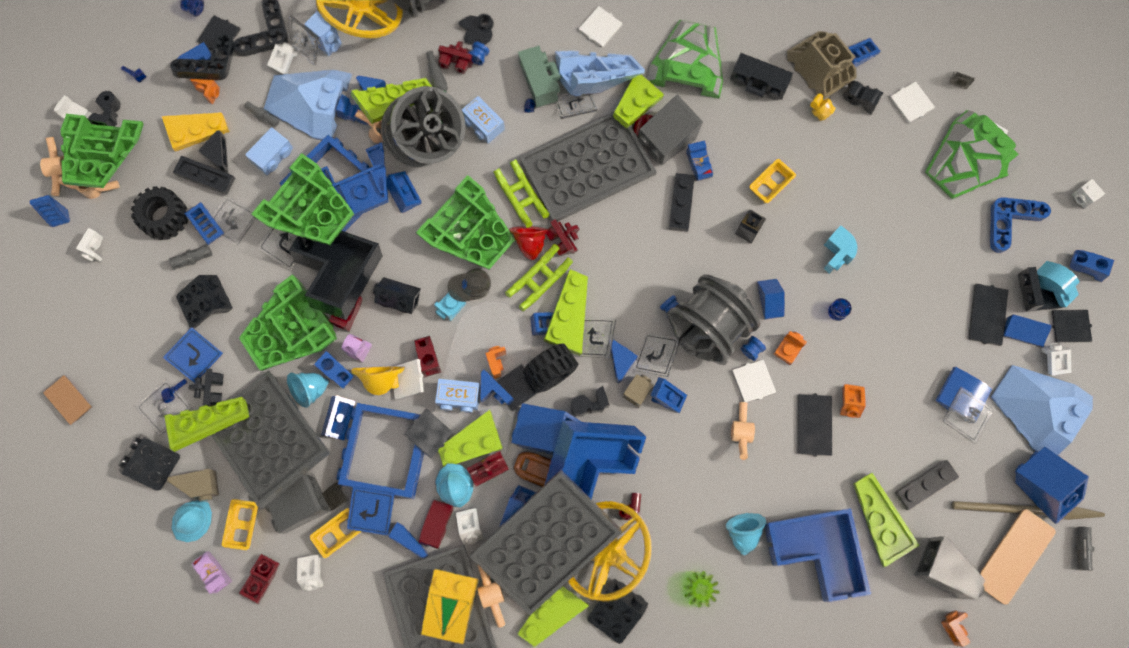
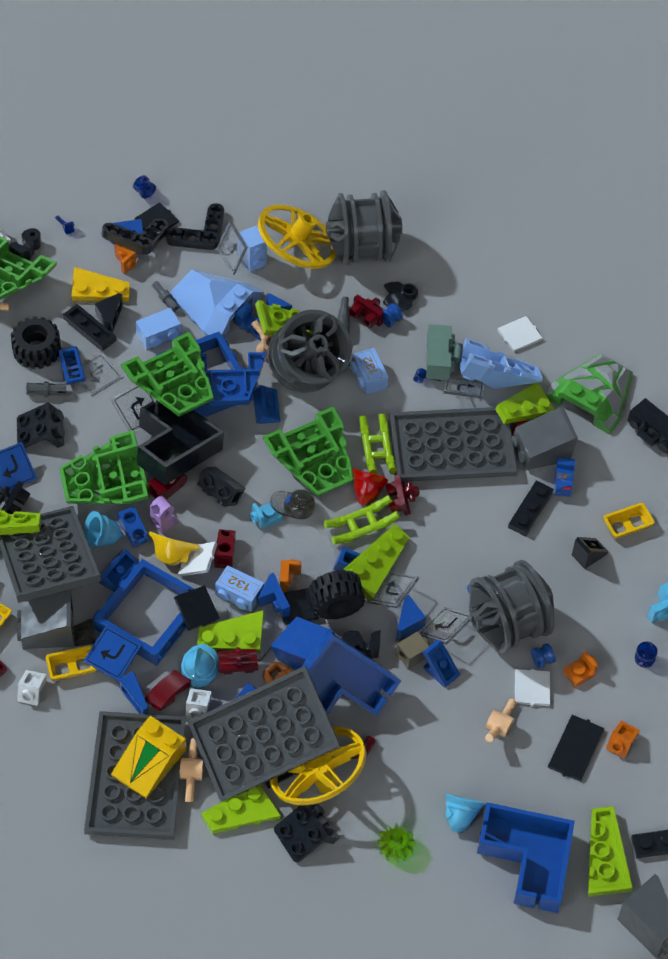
camera: 20 degrees right, 20 degrees down
white bracket [267,43,298,74] -> none
blue slope [757,279,785,320] -> none

